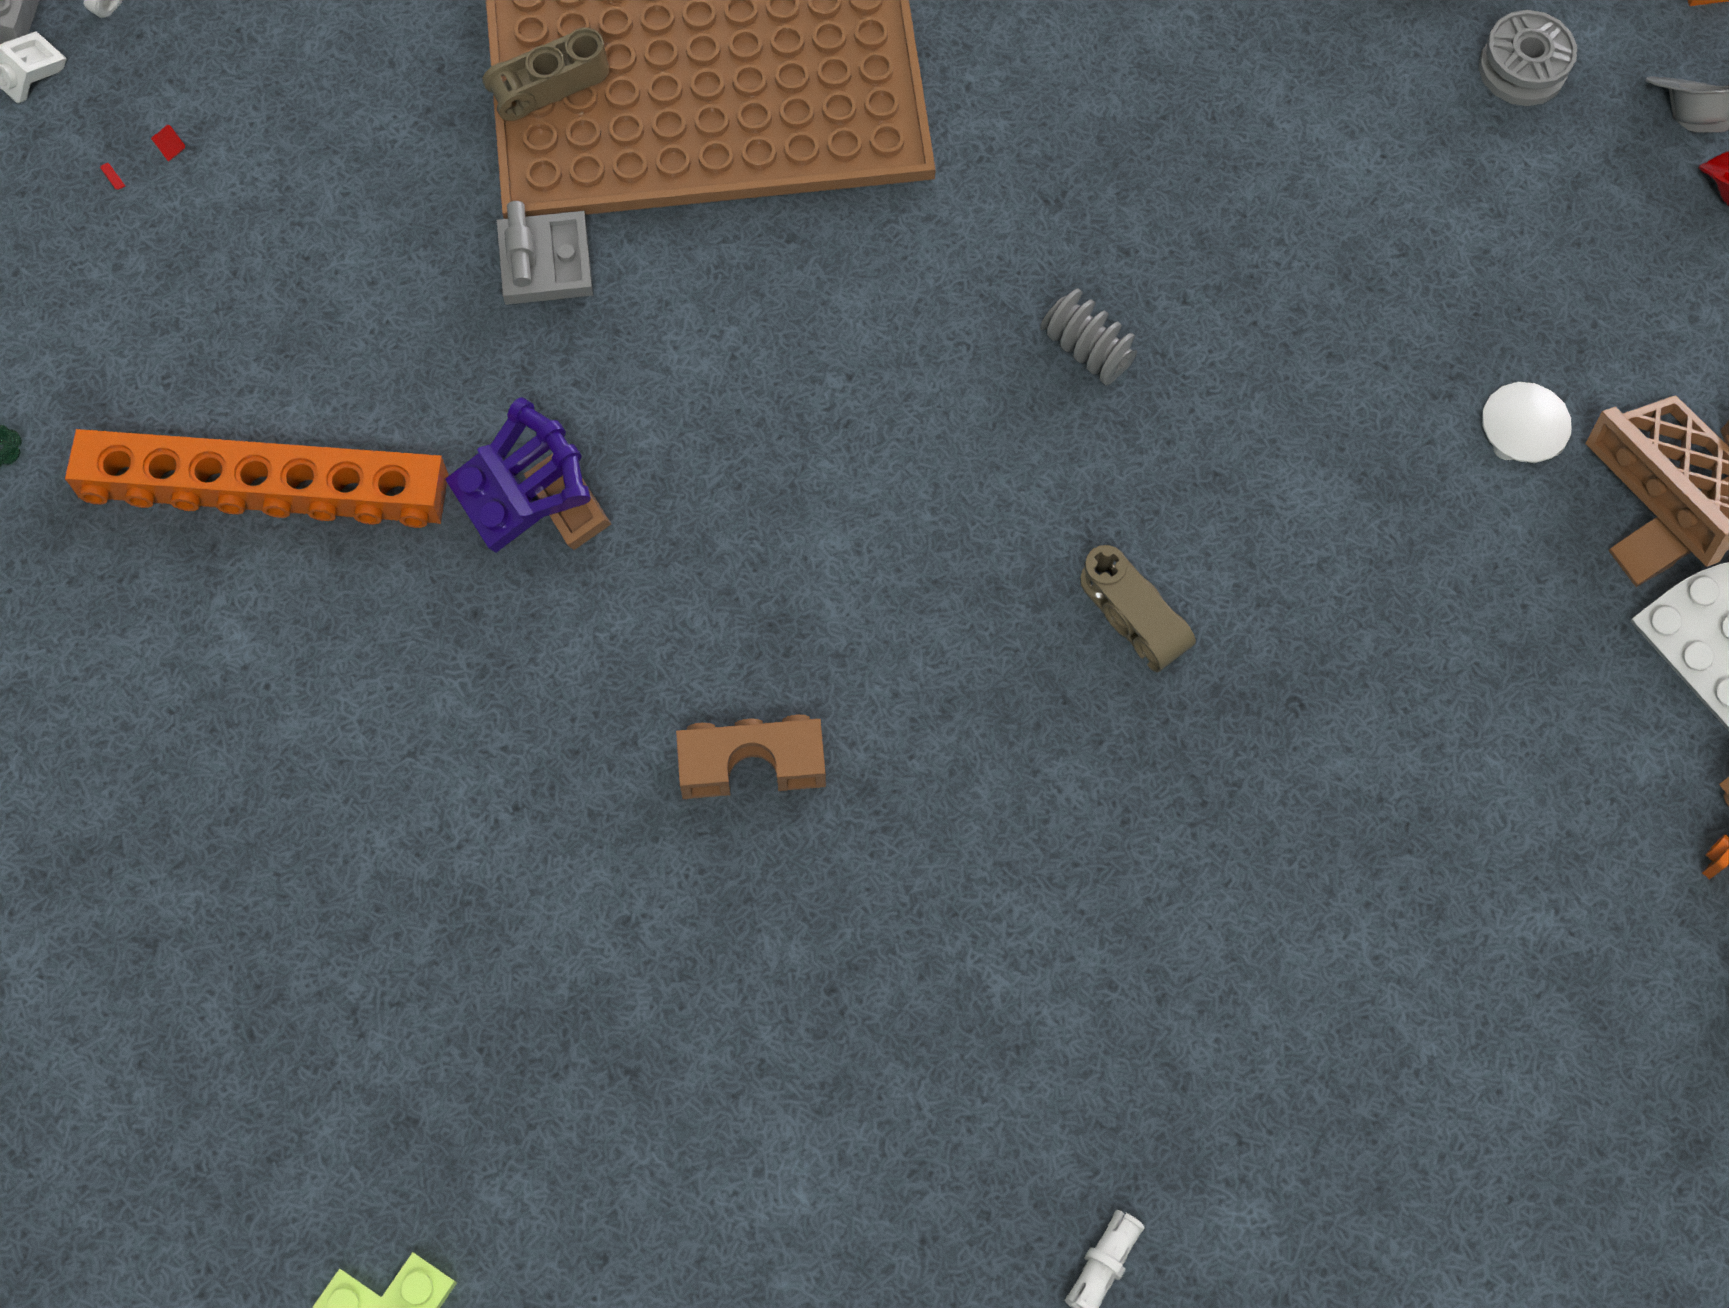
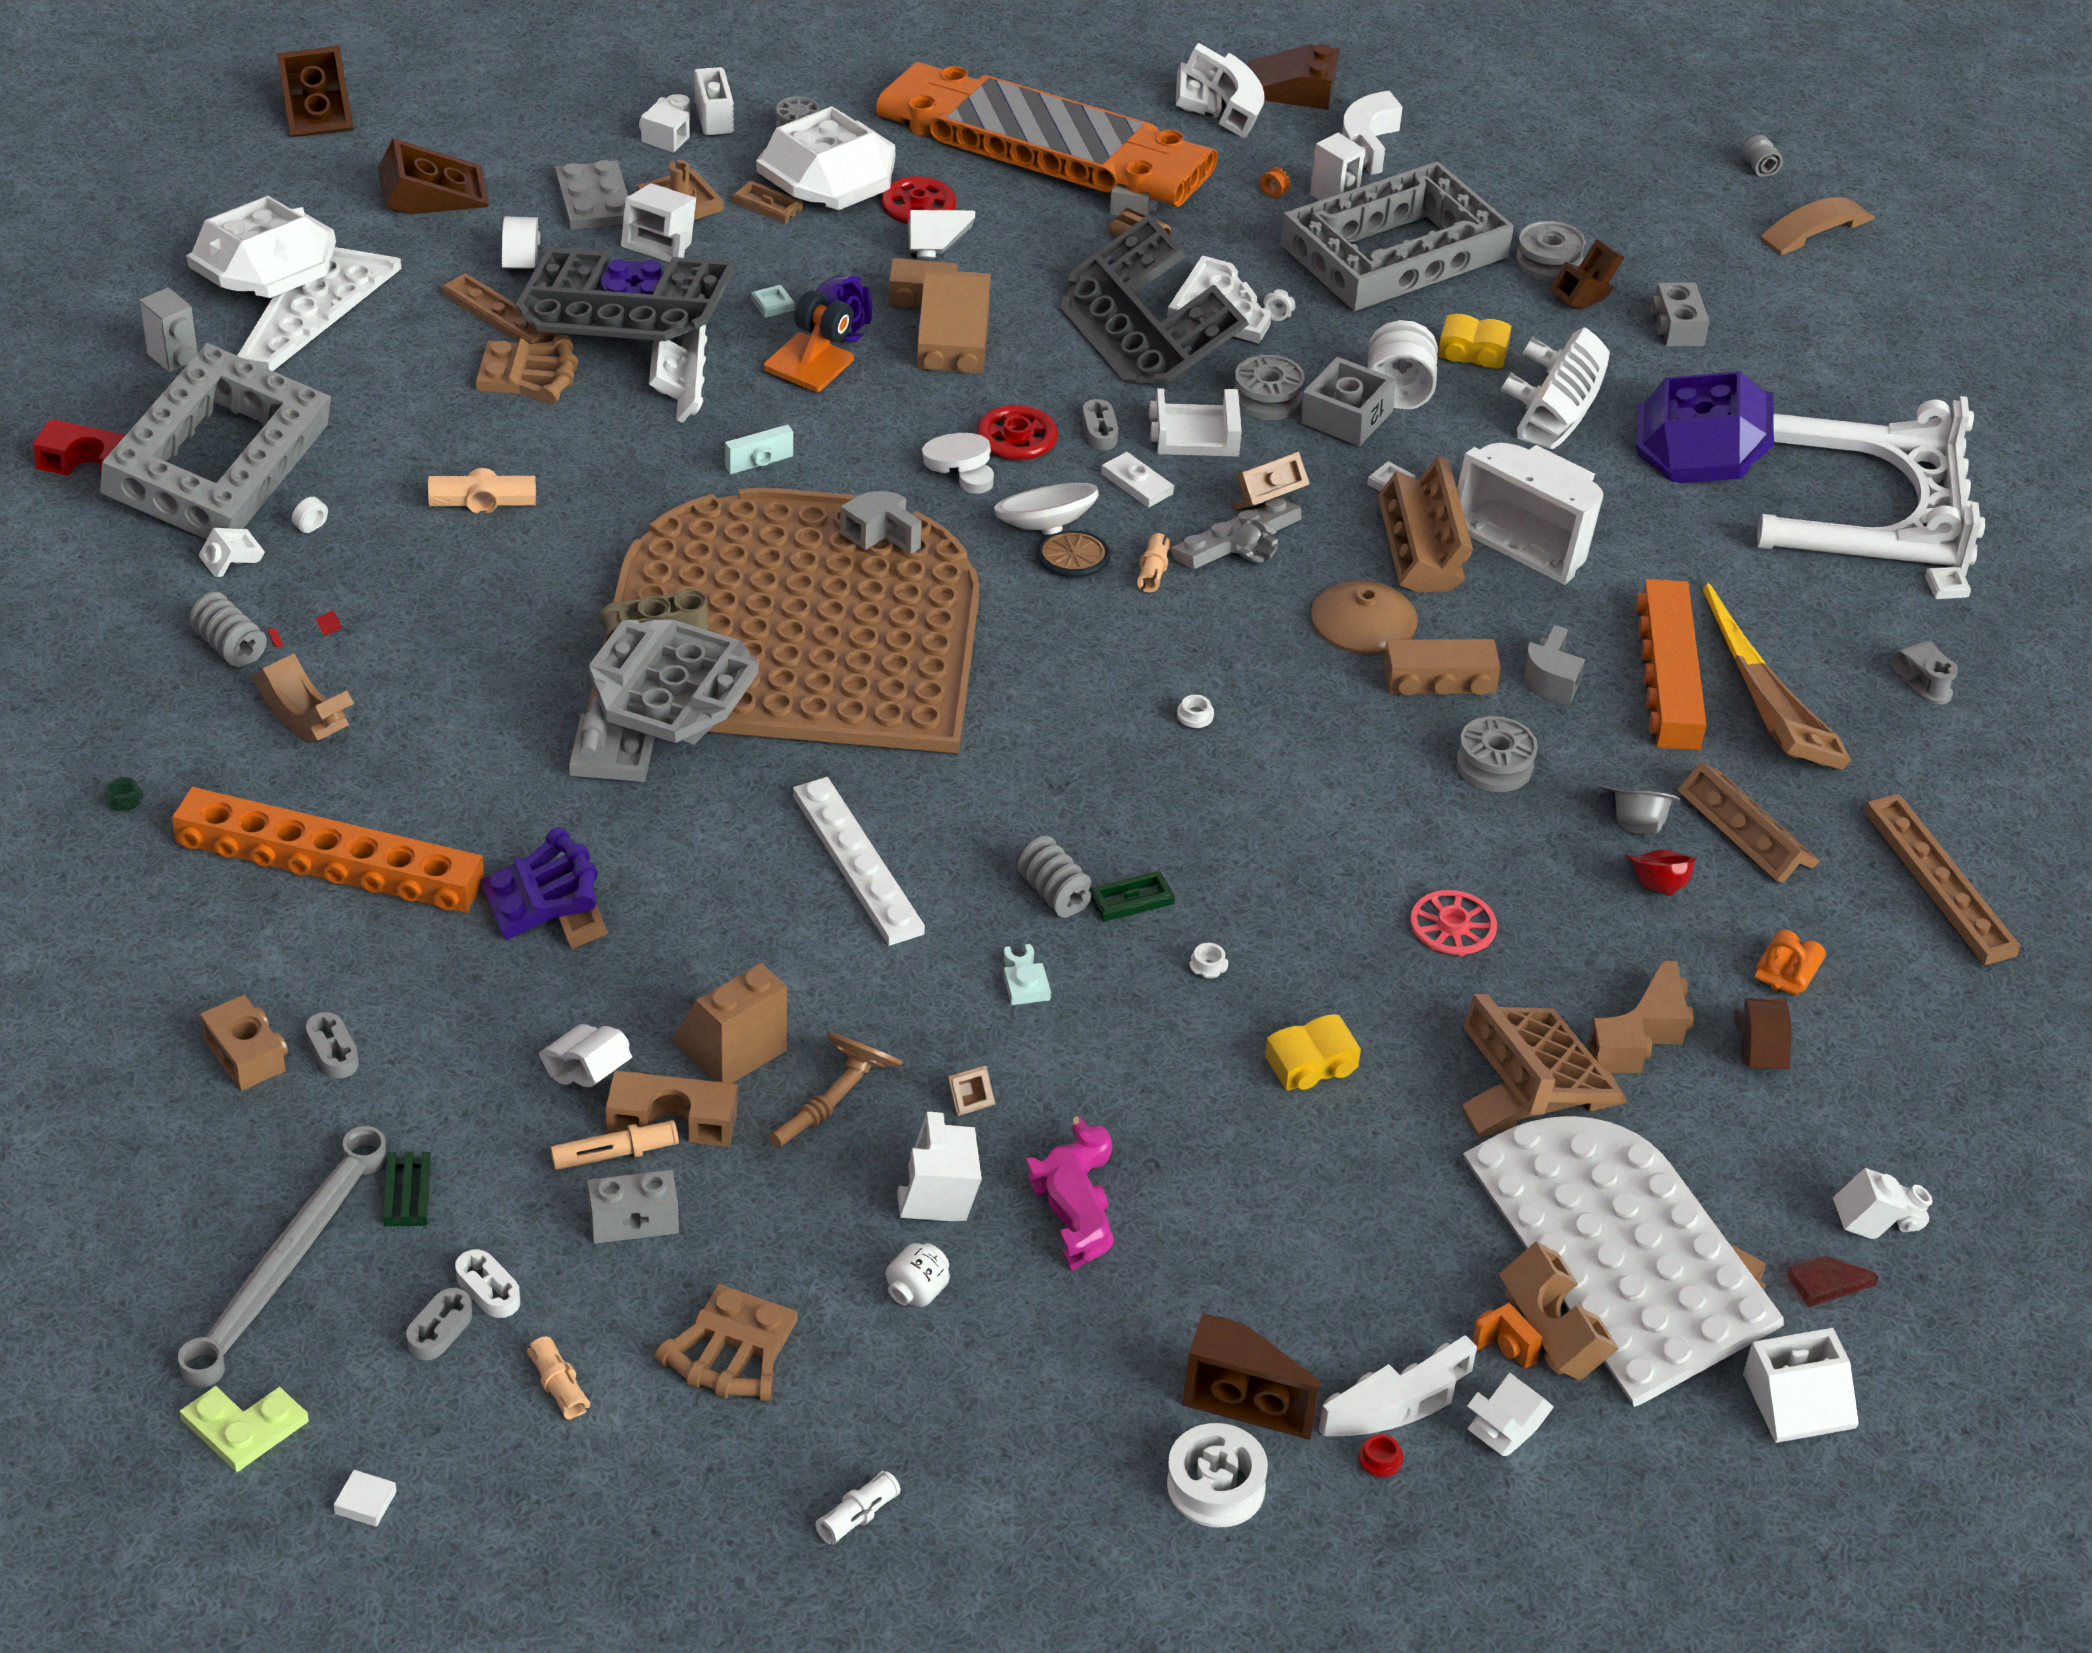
camera: 10 degrees right, 25 degrees down
dark tan piece [1080,545,1196,672] -> none
white dish [1482,382,1571,463] -> none
none -> light grey piece [178,1126,387,1388]
none -> light grey piece [190,592,267,667]
none -> medium nougat brick [200,994,288,1091]
none -> medium nougat arch [252,653,354,743]
none -> light grey beam [306,1012,359,1079]
none -> dark green tile [383,1152,431,1227]
none -> light grey beam [406,1288,473,1360]
none -> white beam [455,1249,520,1318]
none -> light nougat pin [527,1336,590,1419]
none -> white brick [539,1024,632,1087]
none -> light nougat pin [550,1120,679,1170]
none -> light grey brick [587,1170,679,1244]
none -> light grey piece [589,620,758,745]
none -> medium nougat plate [655,1284,798,1401]
none -> medium nougat slope [672,963,787,1083]
none -> medium nougat dish [769,1031,904,1148]
none -> white plate [793,777,925,946]
none -> white head [886,1243,950,1307]
none -> white plate [897,1112,982,1221]
none -> slope [947,1065,995,1116]
none -> light aqua plate [1003,944,1051,1005]
none -> dark pink animal [1026,1116,1114,1271]
none -> dark green tile [1089,871,1175,922]
none -> white wheel [1167,1423,1268,1527]
none -> white plate [1177,695,1214,728]
none -> reddish brown slope [1182,1313,1321,1440]
none -> white plate [1189,943,1228,978]
none -> yellow brick [1265,1014,1361,1091]
none -> white slope [1318,1335,1477,1436]
none -> red plate [1358,1434,1403,1477]
none -> coral wheel [1410,890,1497,956]

